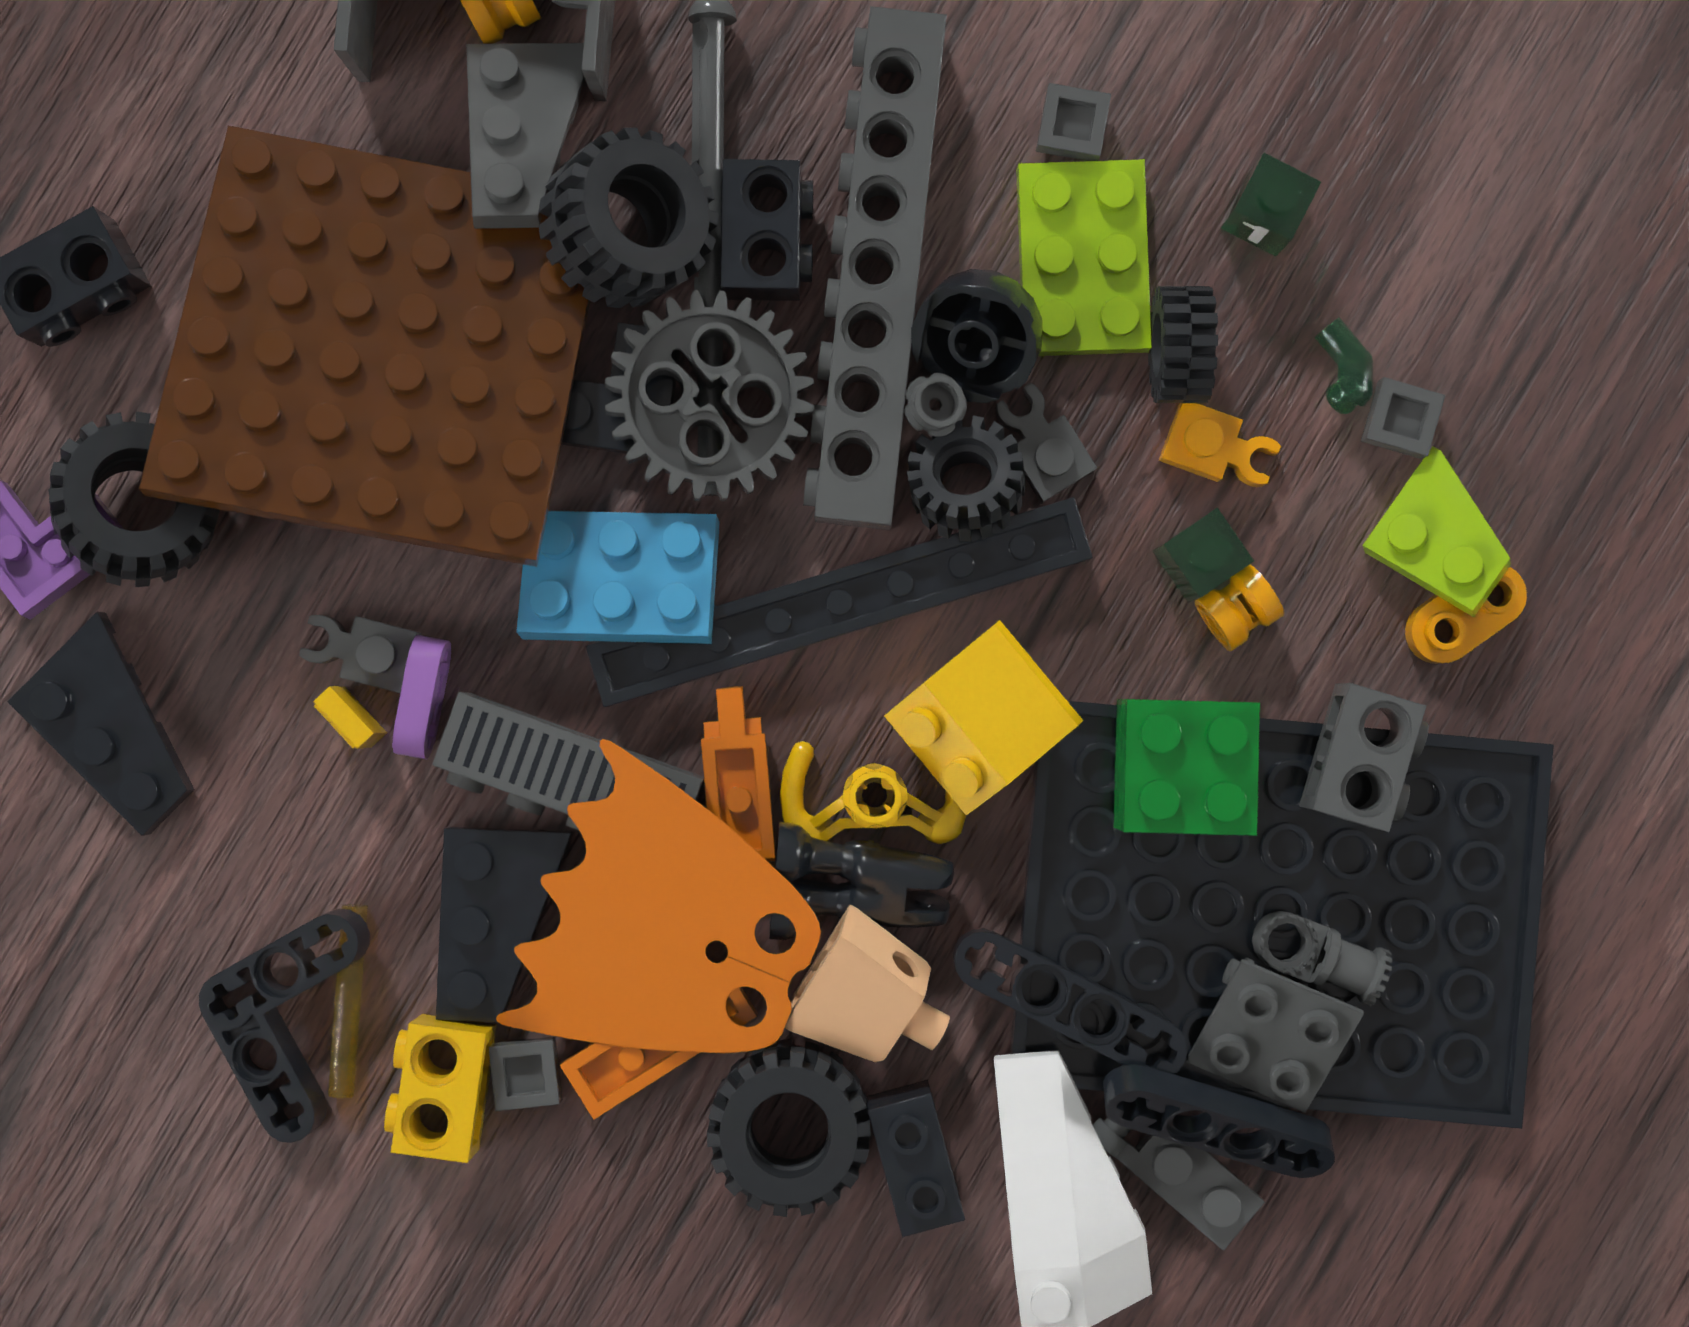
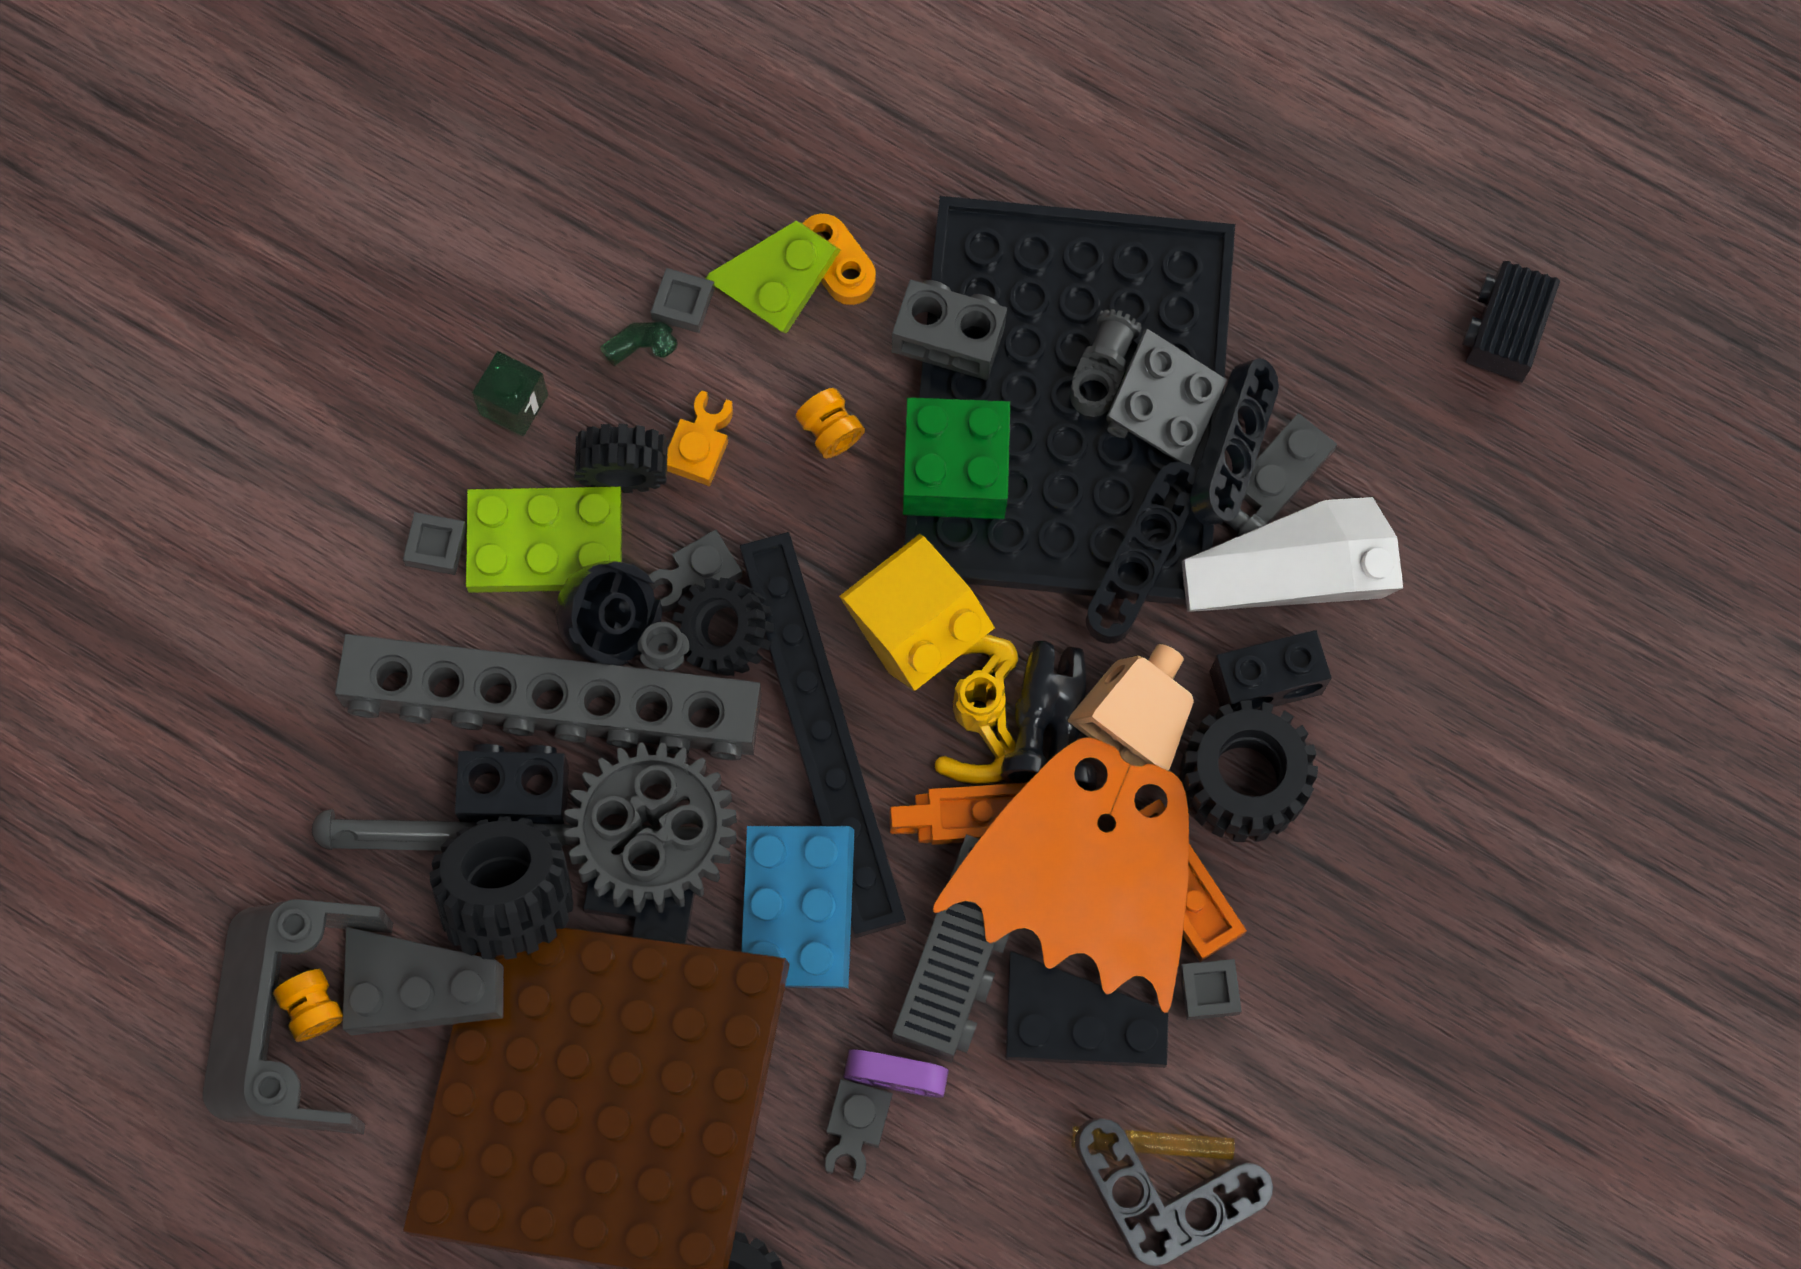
camera: 95 degrees left, 15 degrees down
yellow tile [313,686,387,749] -> none
yellow brick [384,1014,497,1163] -> none
clear green brick [1152,507,1254,602] -> none

